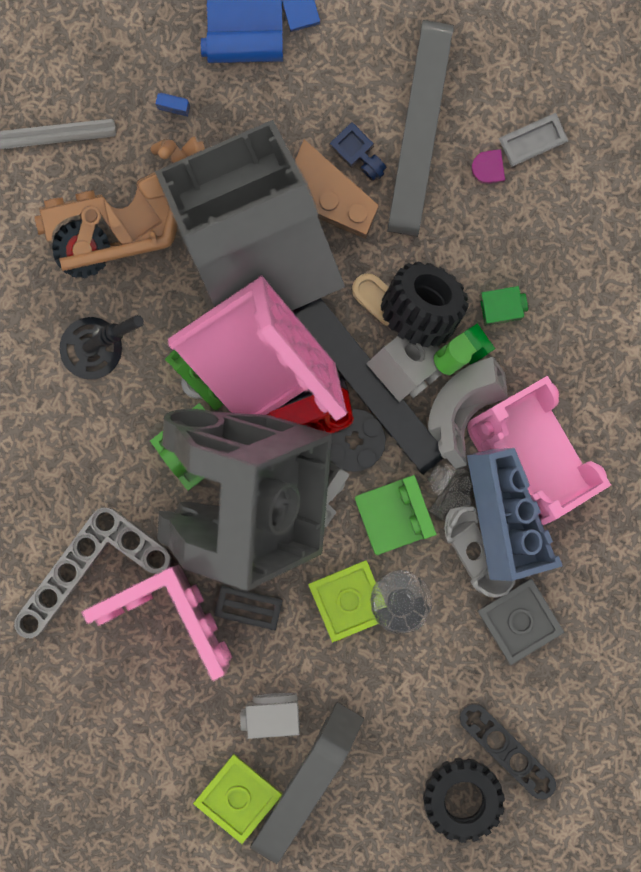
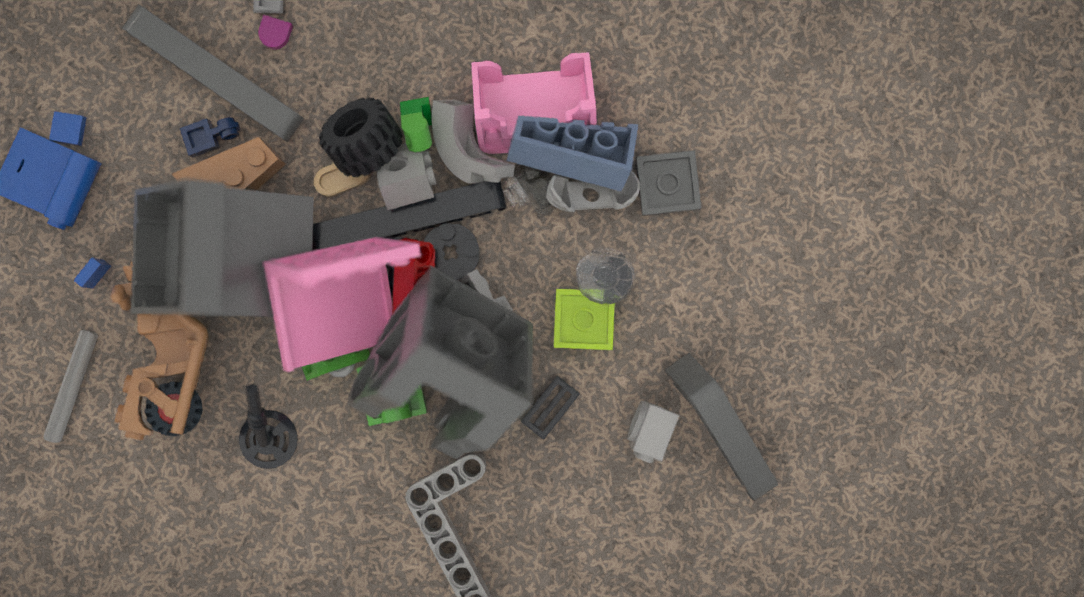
camera: 60 degrees left, 0 degrees up
bright pink bracket [82,564,232,681] -> none
lime plate [193,754,283,844] -> none
bright green bracket [355,475,436,555] -> none
black tyre [423,758,505,843] -> none
black beam [459,703,556,800] -> none
green brick [479,286,528,326] -> none

